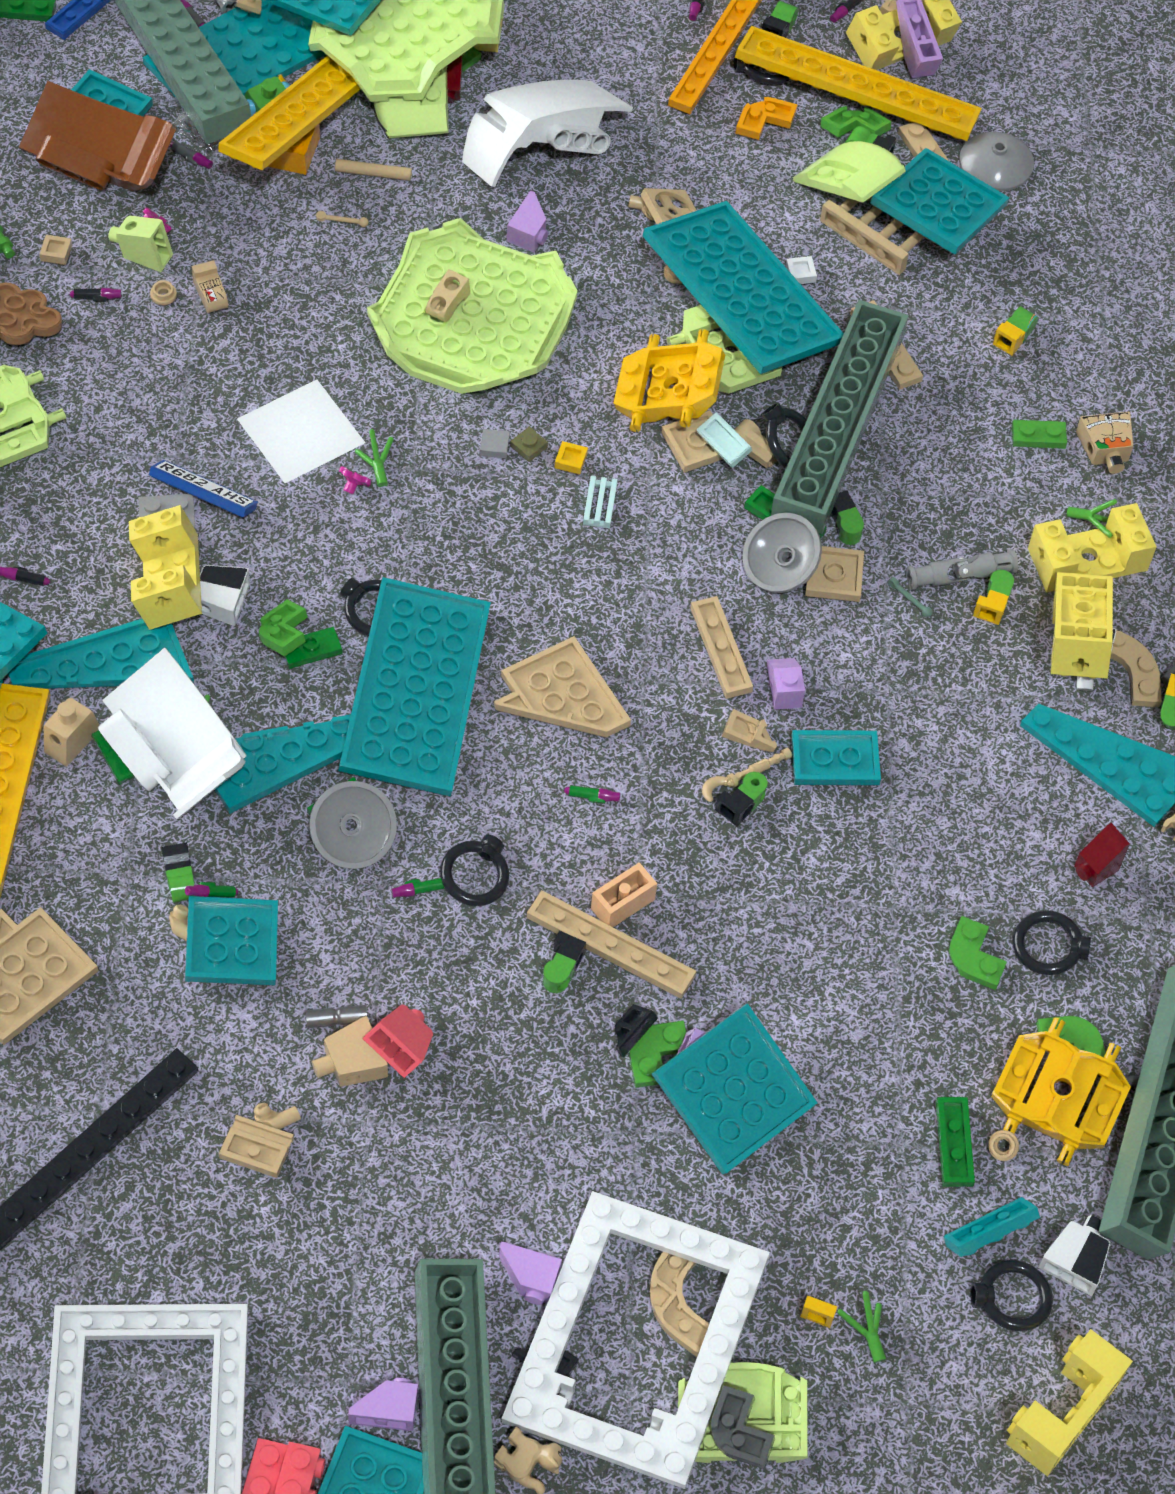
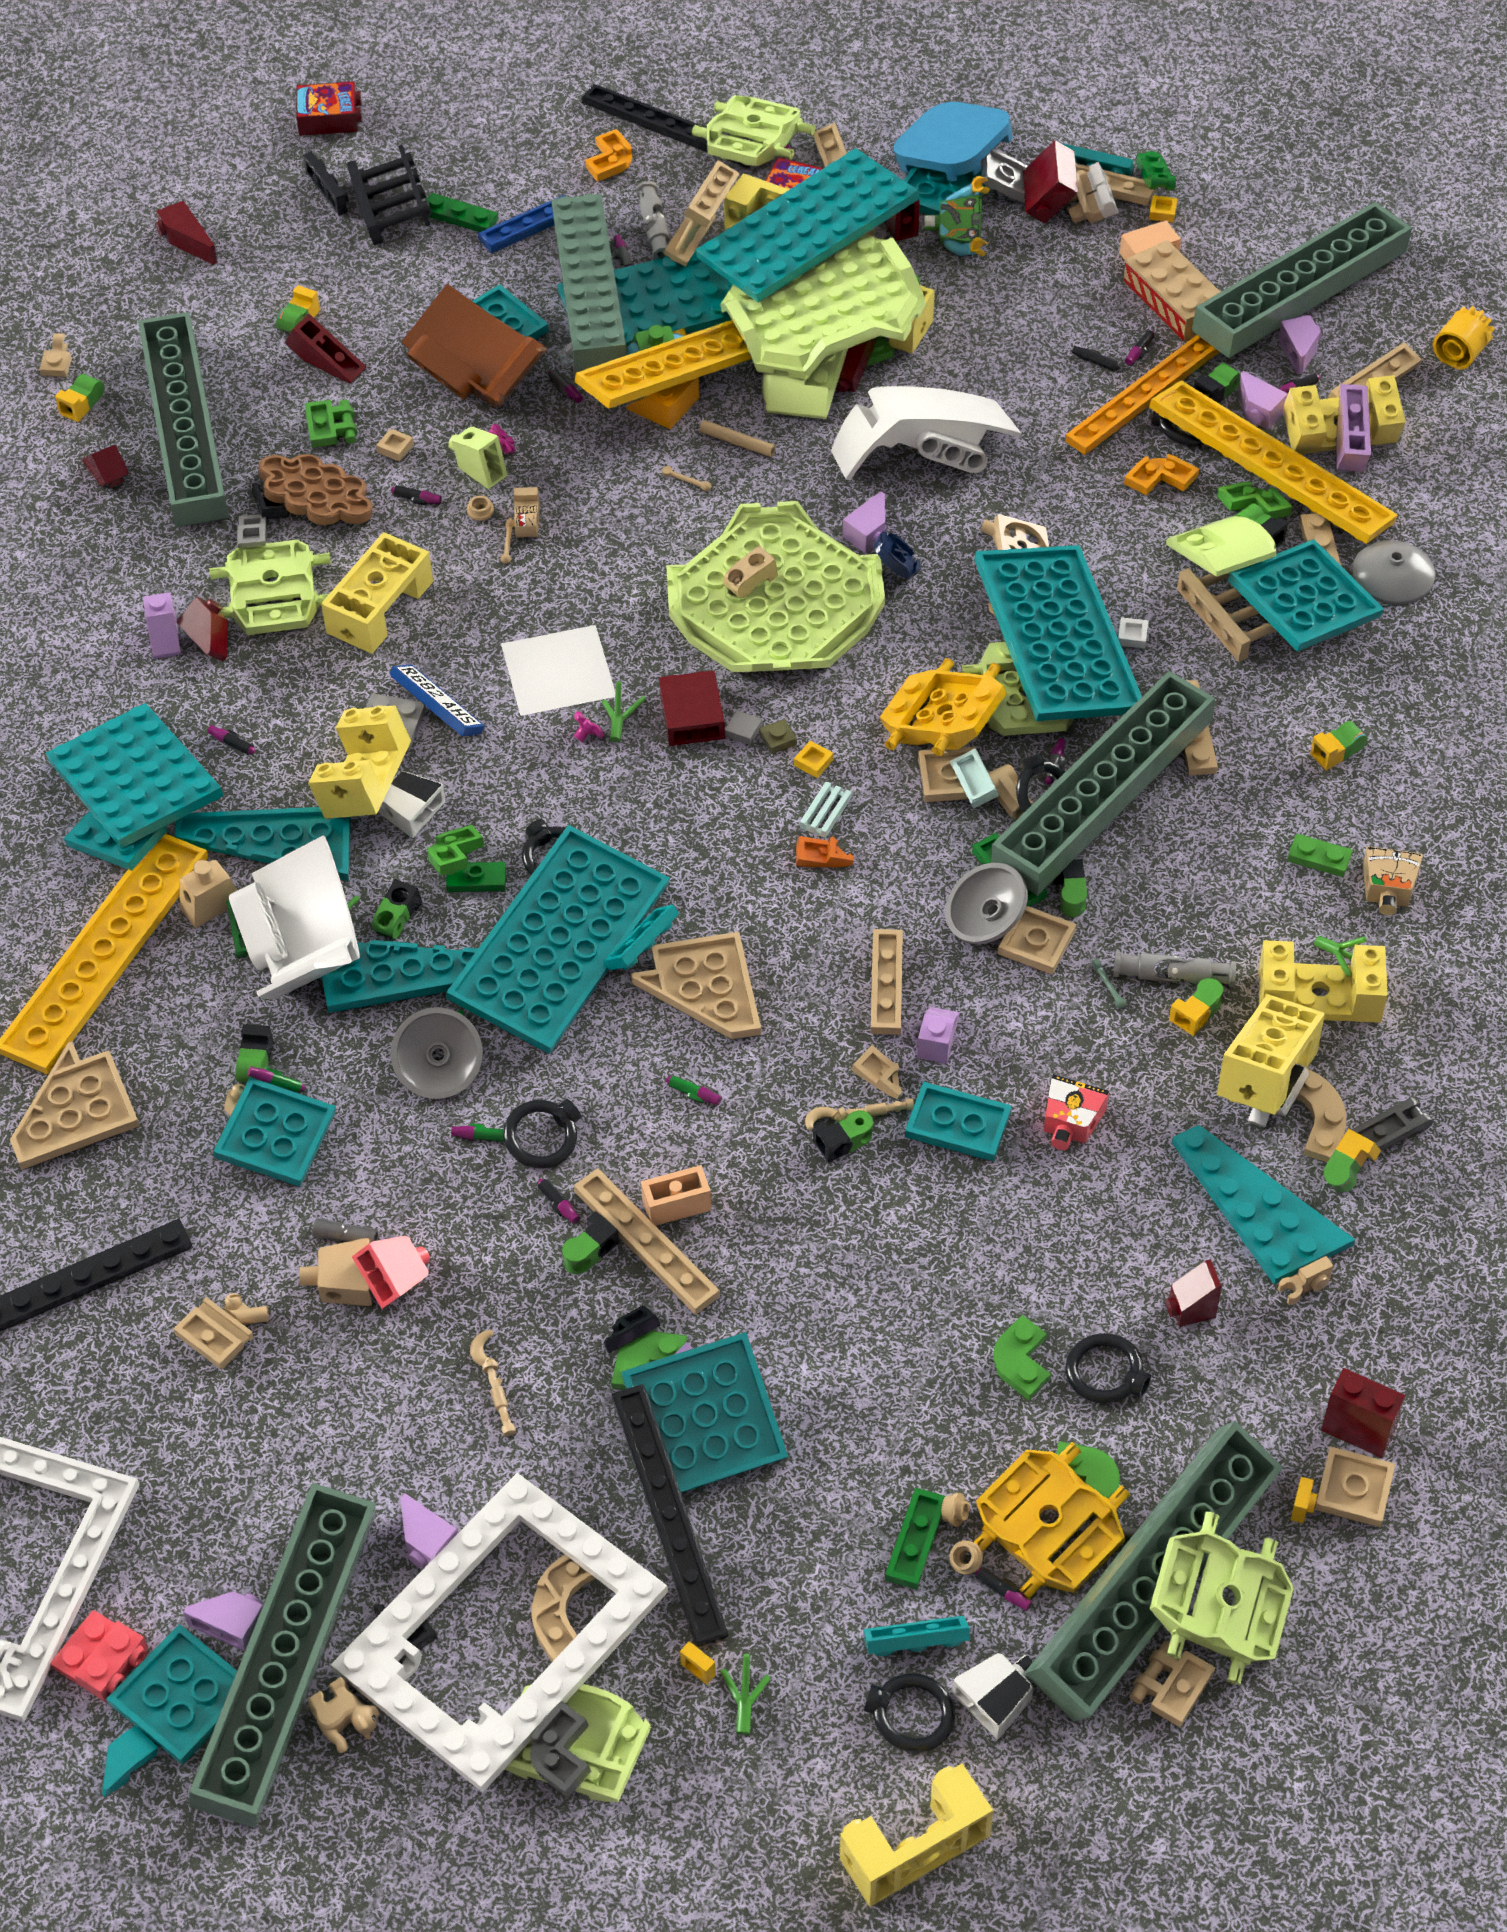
camera: 25 degrees right, 5 degrees down
none -> light yellow plate [321,532,433,654]
none -> leg [372,879,422,939]
none -> tan piece [470,1330,516,1437]
none -> tan hinge [500,518,515,564]
none -> piece [538,1179,580,1224]
none -> teal plate [603,904,680,971]
none -> black tile [611,1384,729,1647]
none -> dark red brick [659,670,725,746]
none -> orange slope [796,836,854,867]
none -> dark blue tile [874,531,921,579]
none -> tan plate [941,1493,969,1527]
none -> black piece [975,1567,1032,1611]
none -> piece [1043,738,1066,785]
none -> torso [1044,1074,1109,1151]
none -> black piece [1072,345,1120,371]
none -> lavender slope [1238,371,1288,430]

